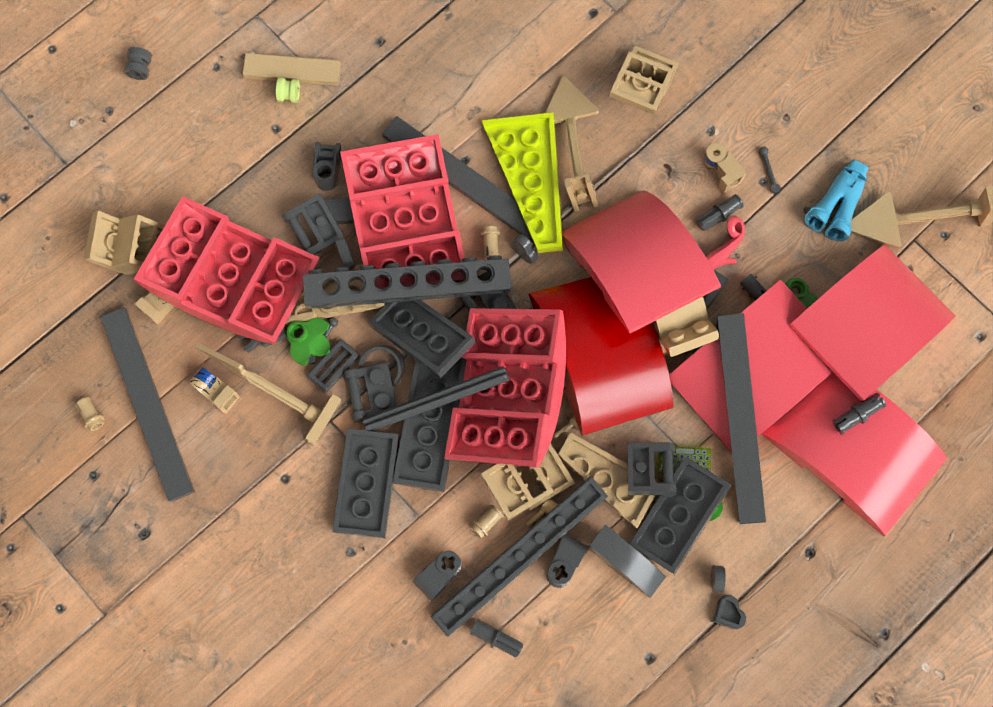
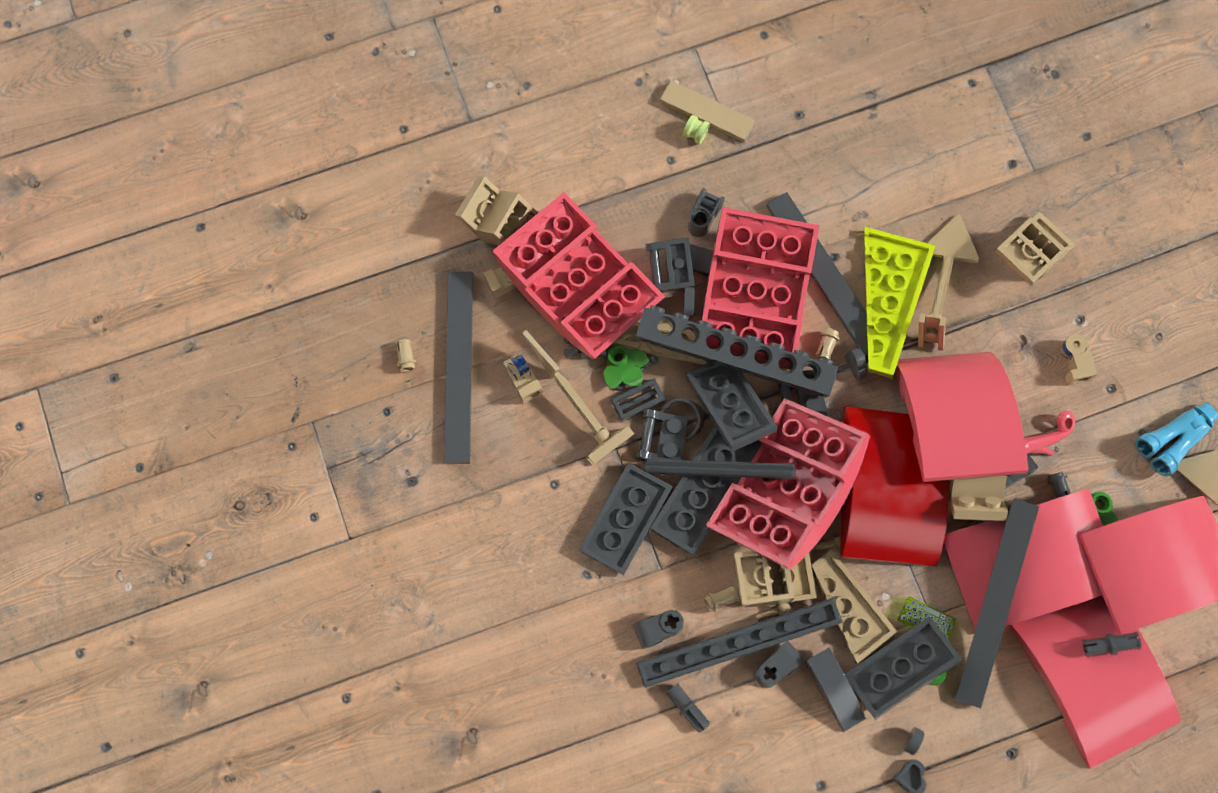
camera: 25 degrees right, 0 degrees up
dark grey wheel [124,47,152,80] -> none
dark grey plate [628,442,677,497] -> none
dark grey axle [696,194,744,231] -> none
dark grey hinge [759,146,781,194] -> none

